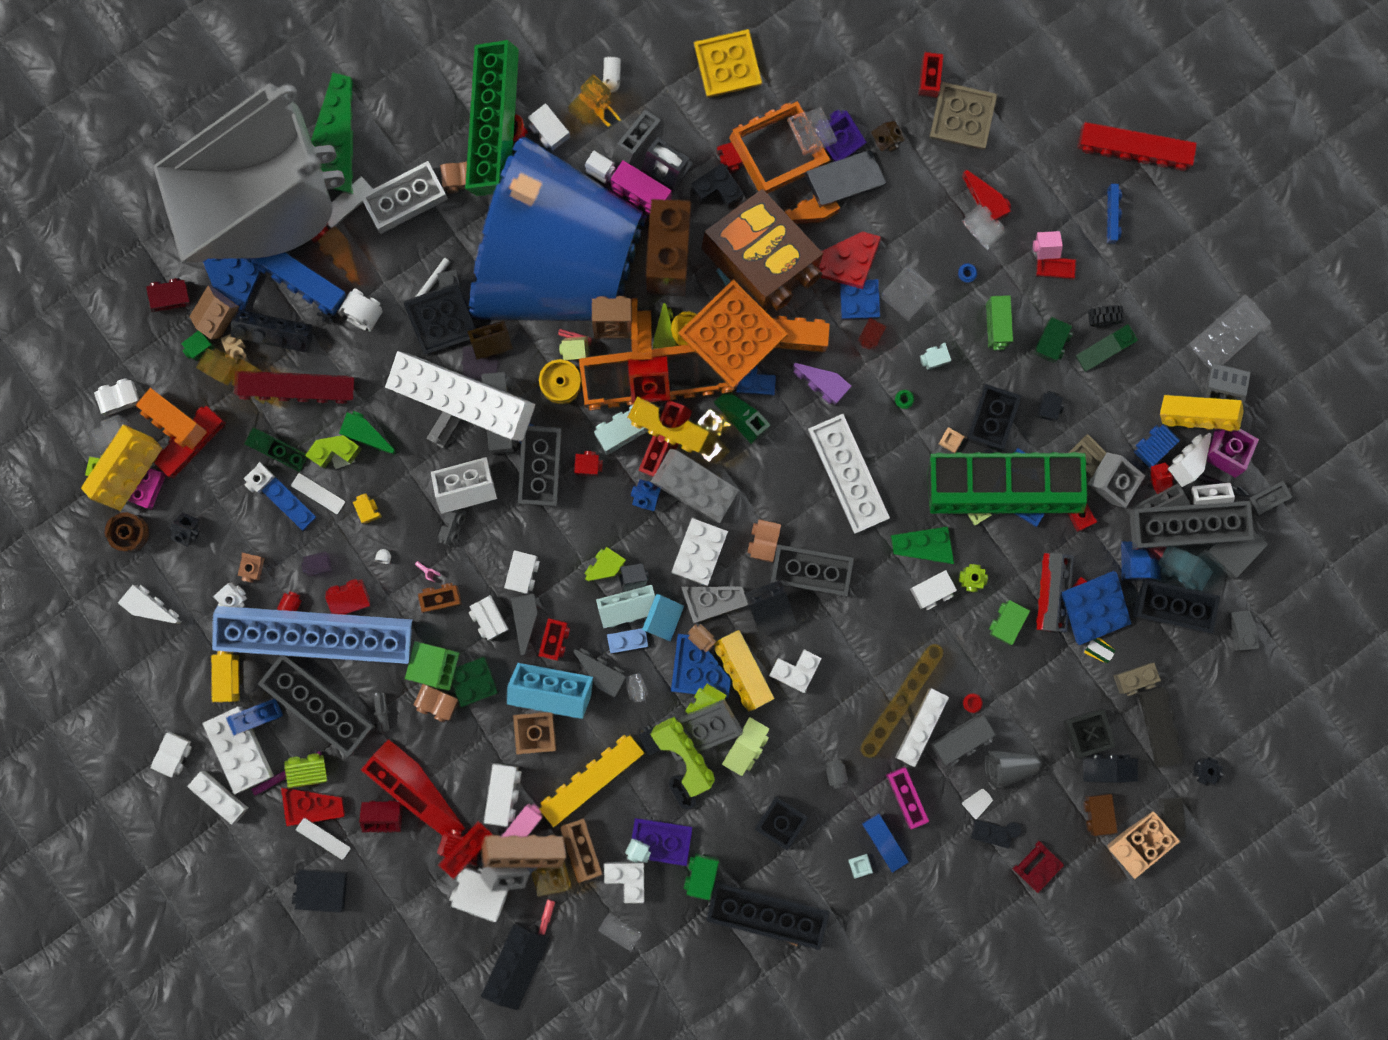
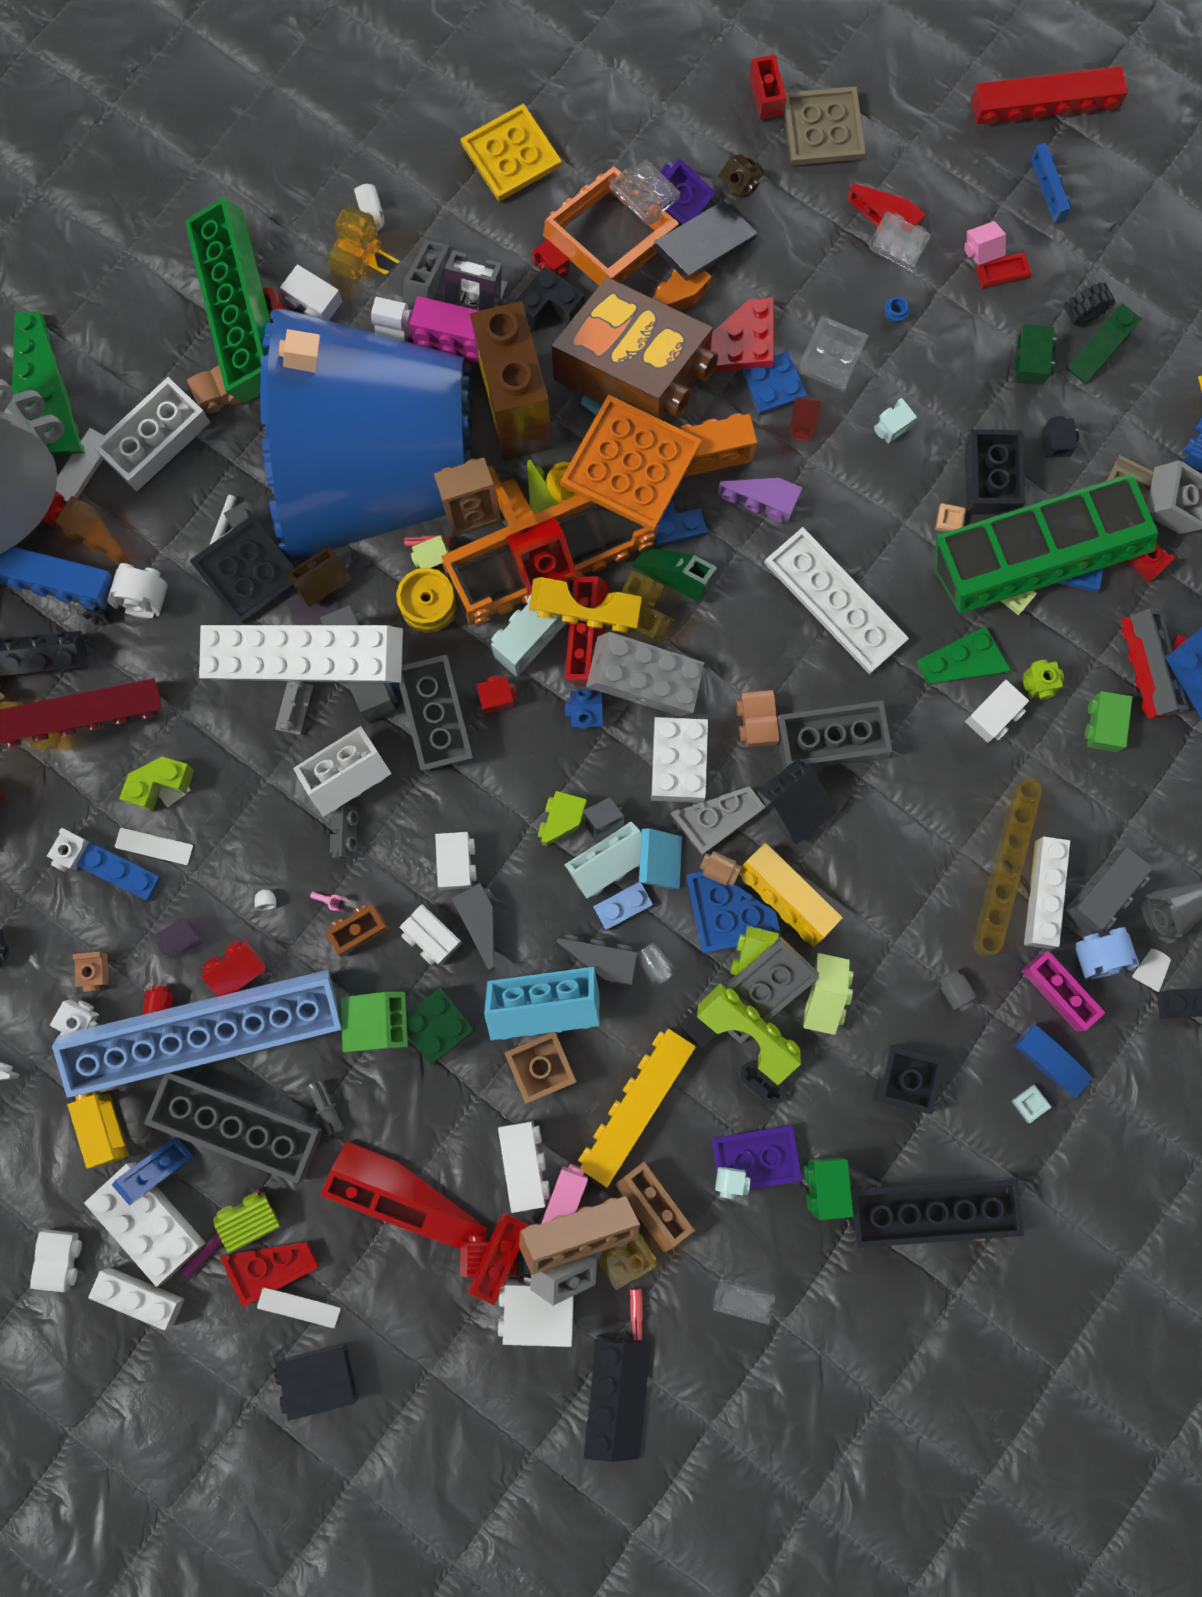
camera: 15 degrees left, 5 degrees down
dark green slope [244,428,307,472] -> none
green slope [339,411,396,455] -> none
yellow brick [353,493,382,525] -> none
dark red brick [359,801,403,833] -> none
nougat brick [414,684,459,722] -> none
red brick [538,618,570,661] -> none
white brick [604,861,644,903] -> none
white brick [769,650,822,693] -> none
green plate [895,390,914,409] -> none
red plate [963,694,983,713] -> none
bright green brick [986,296,1013,351] -> none
none -> light blue brick [1075,927,1139,980]

